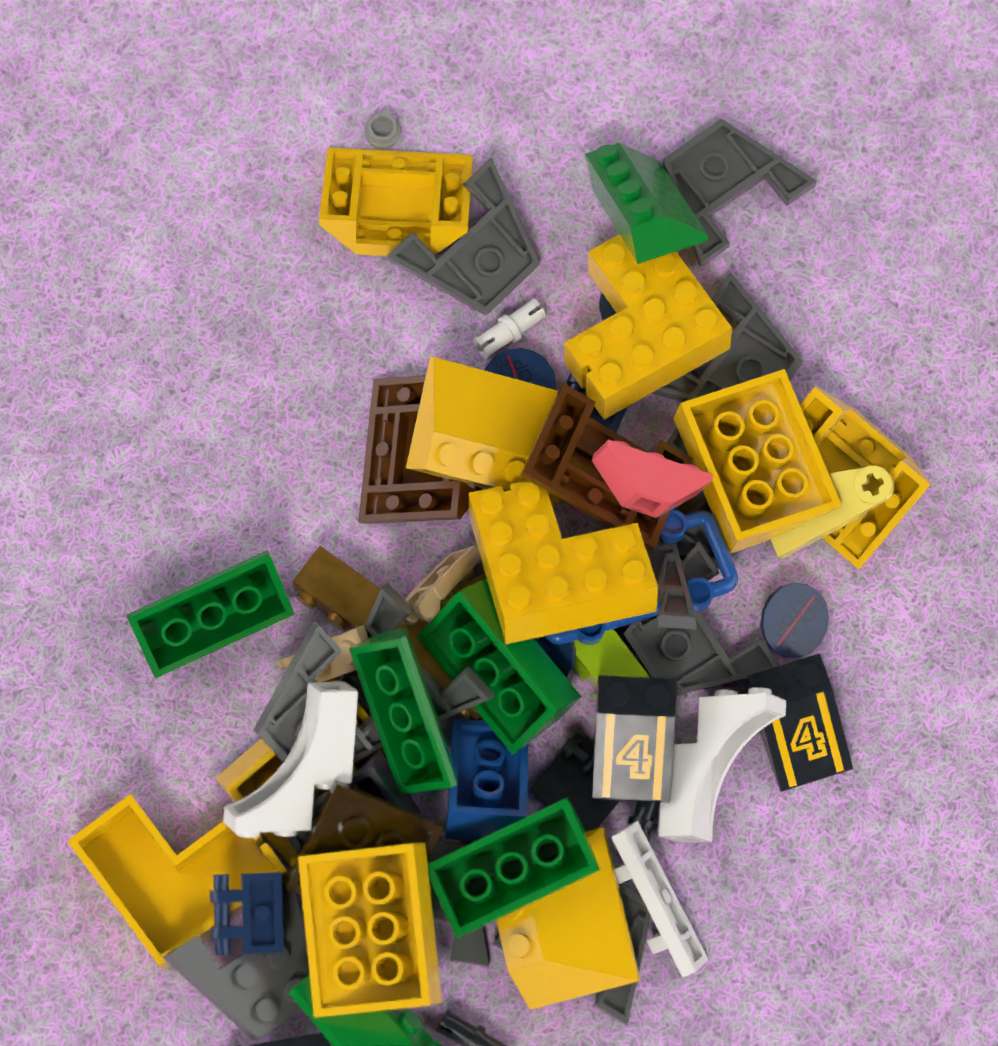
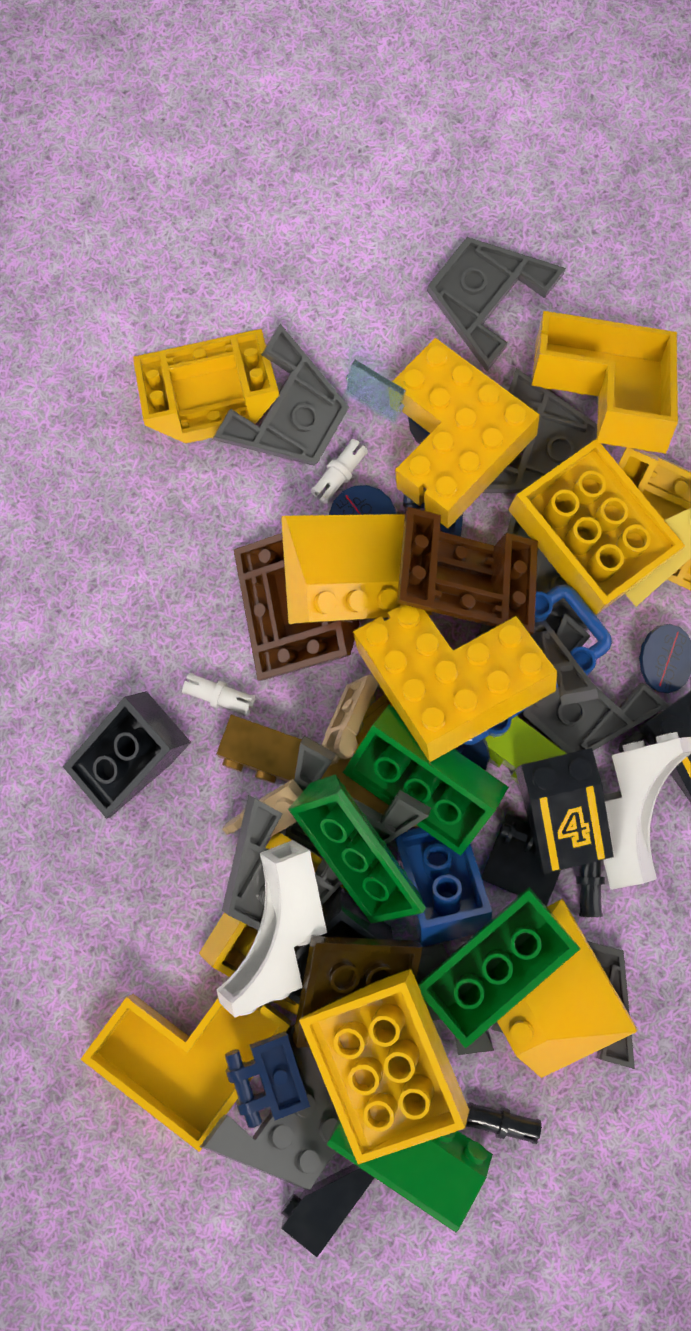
camera: 15 degrees left, 5 degrees up
green slope [126,550,295,678] -> none
light grey plate [364,113,401,149] -> none
green slope [585,142,708,264] -> none
coral slope [592,440,713,518] -> none
white hinge [611,821,709,977] -> none
none -> black slope [63,691,191,819]
none -> white pin [182,673,255,717]
none -> clear light blue piece [345,359,406,424]
none -> yellow piece [531,311,678,454]

